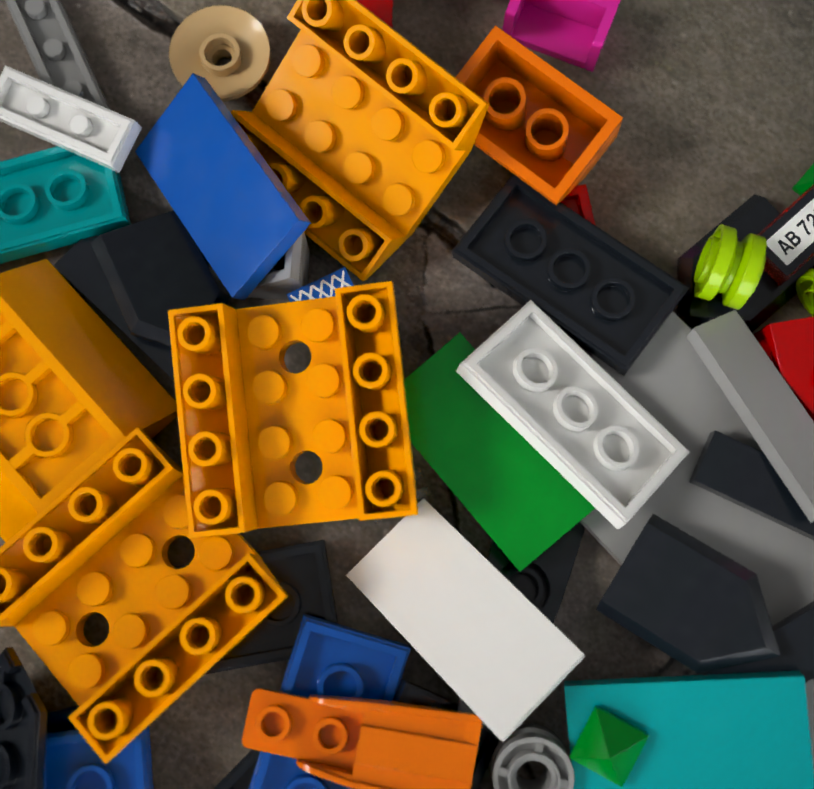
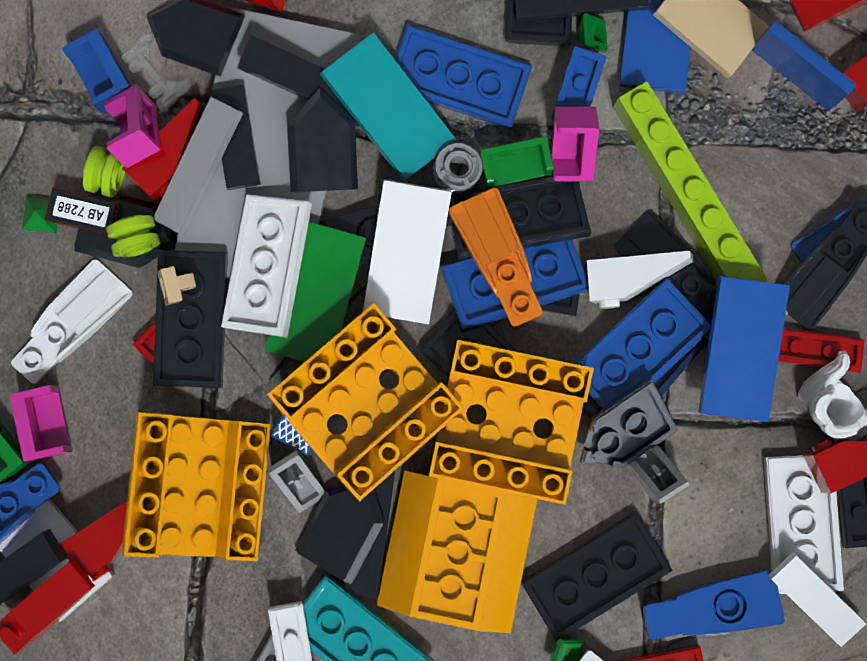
camera: 130 degrees left, 5 degrees up
blue tile [135,73,311,300] -> none
tan dish [169,5,271,102] -> none
orange slope [456,25,623,206] -> none
green slope [569,705,649,787] -> none
none -> white piece [11,259,133,384]
none -> tan tile [157,266,196,306]

